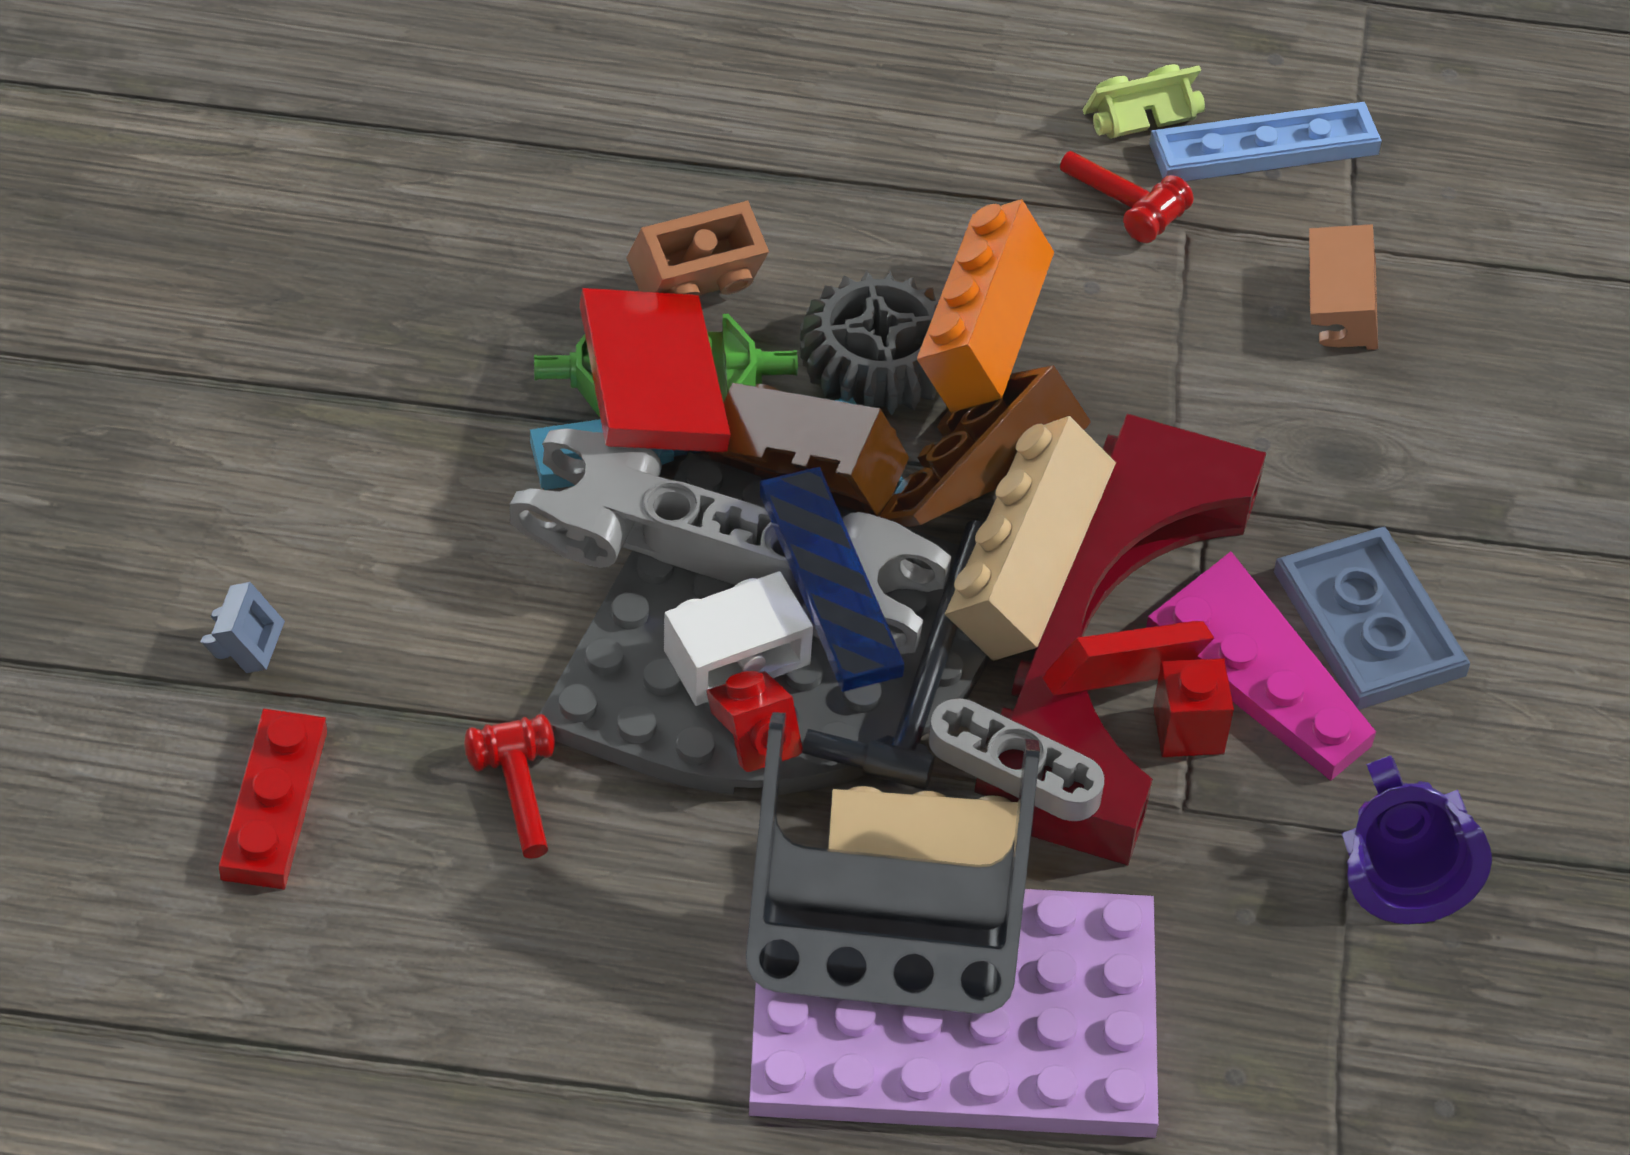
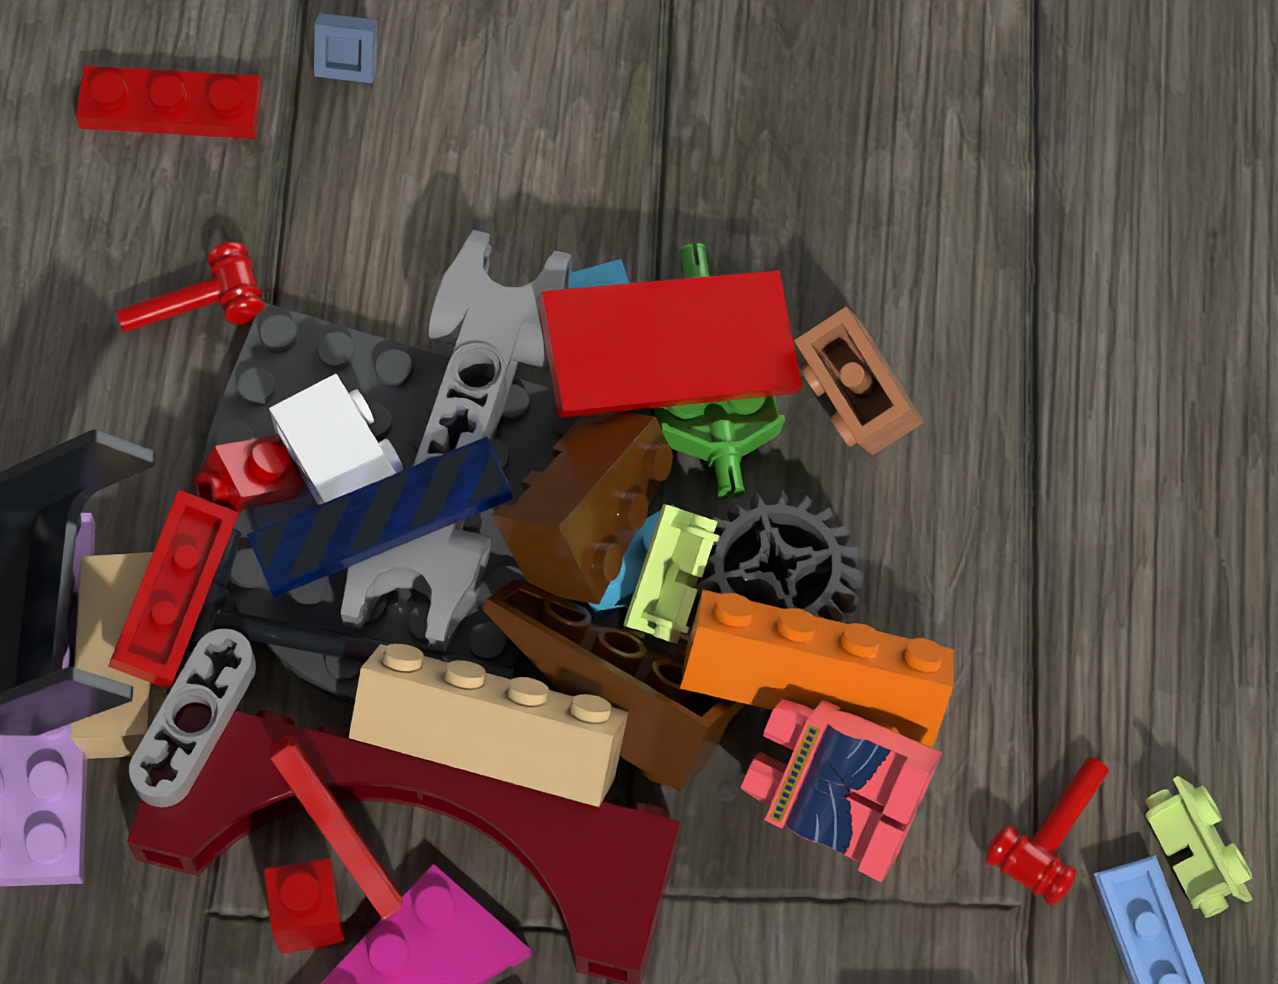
camera: 90 degrees right, 15 degrees up
none -> red plate [108,490,239,690]
none -> yellowish green hinge [623,504,720,644]
none -> coral hips [741,699,943,882]

